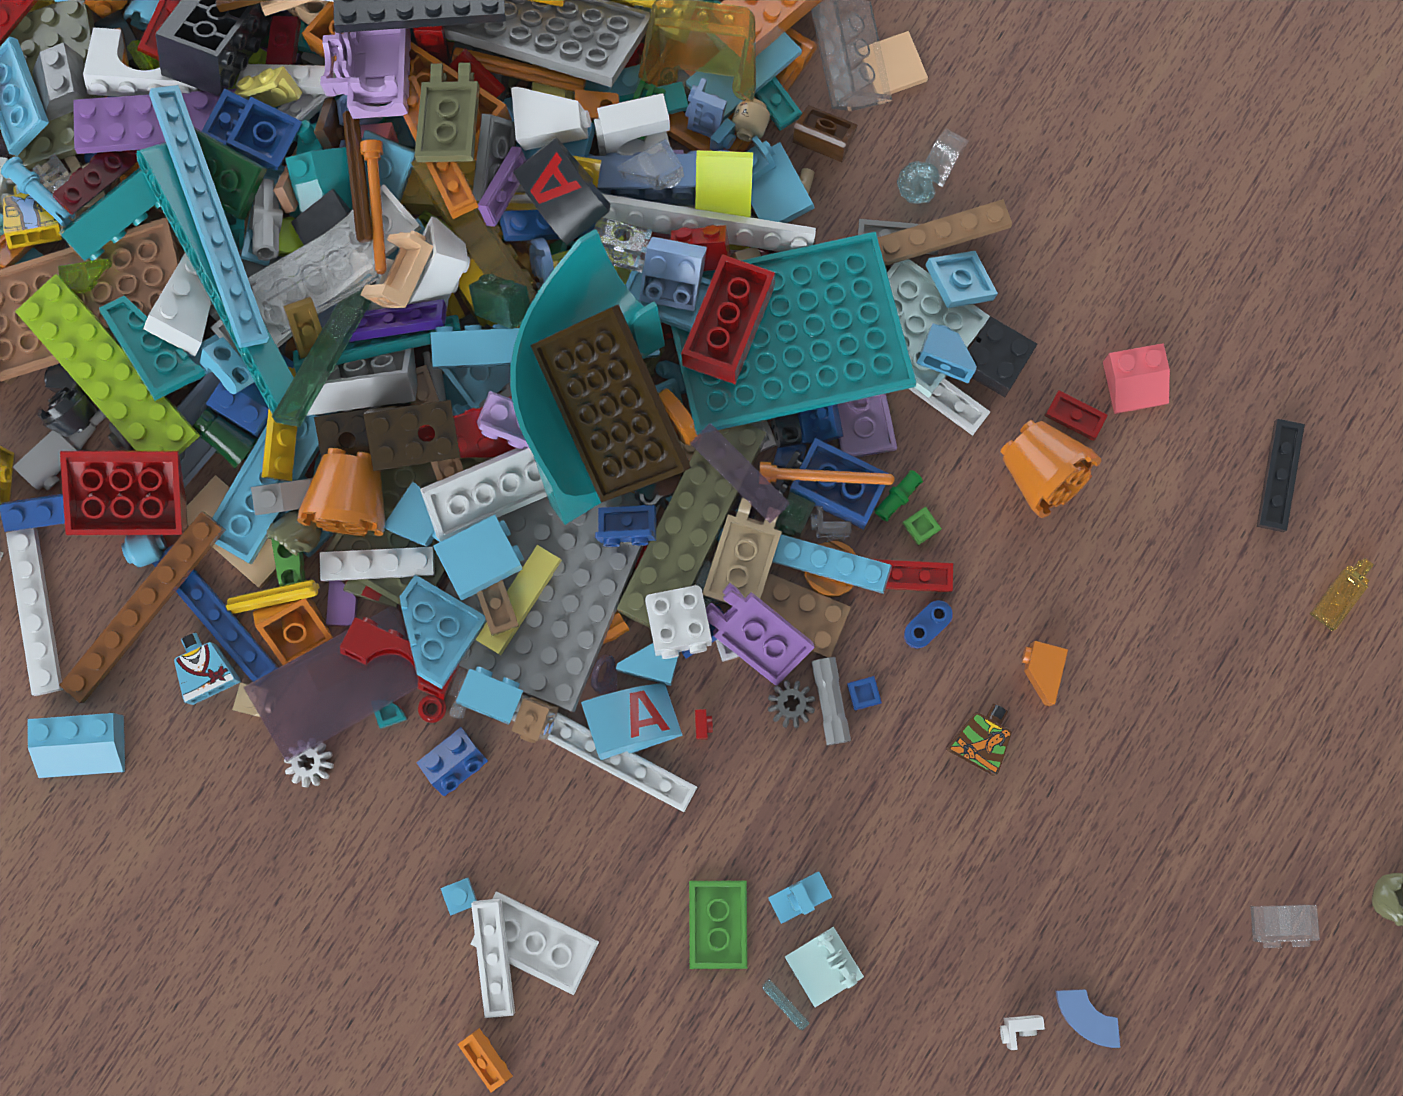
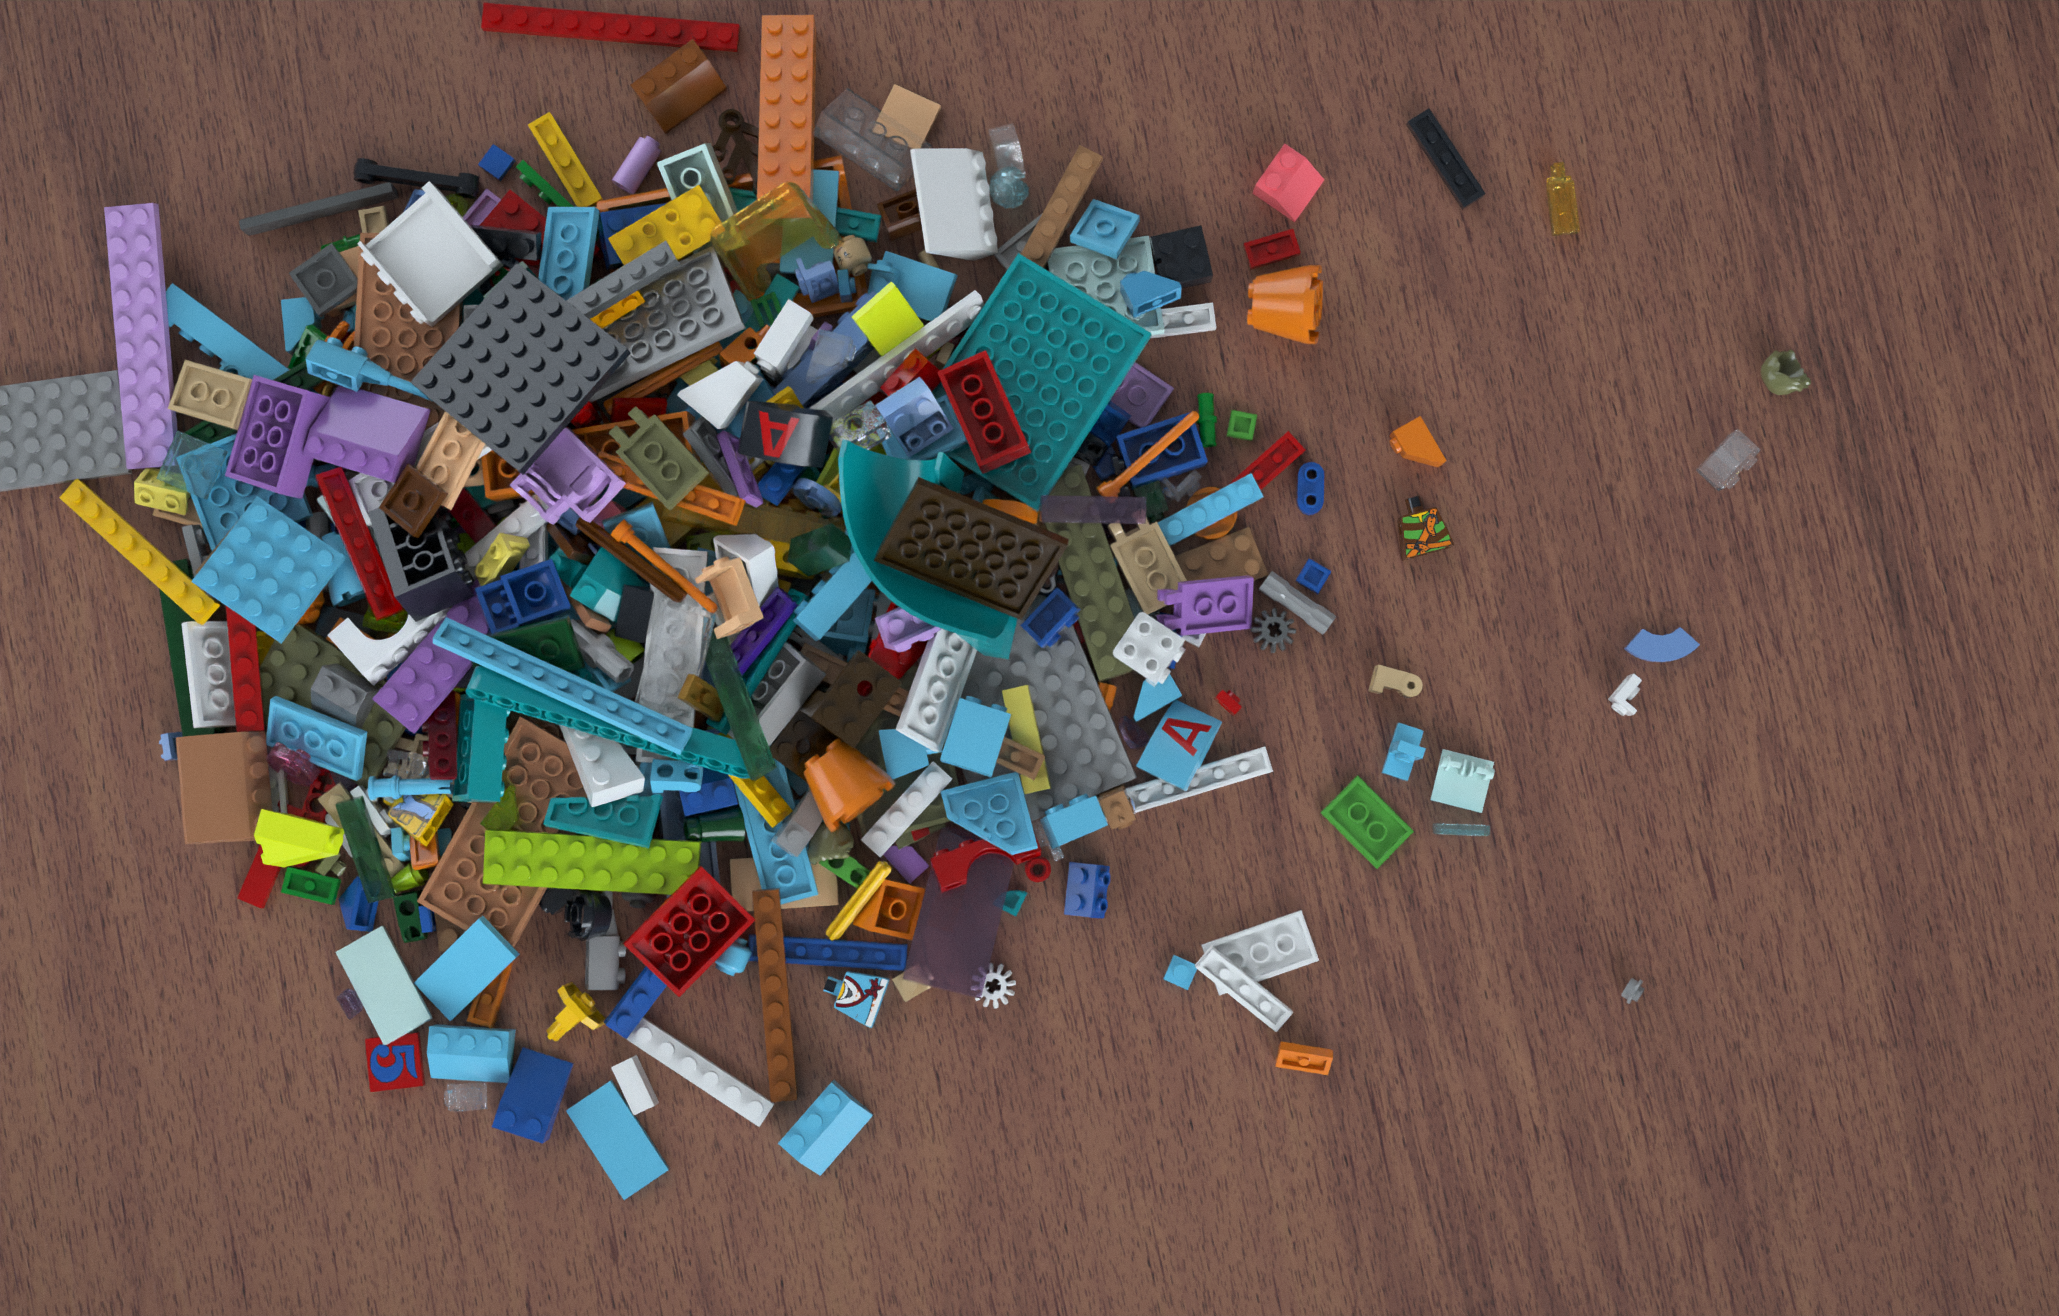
camera: 45 degrees left, 5 degrees up
none -> white slope [910,148,998,261]
none -> tan leg [1368,665,1423,698]

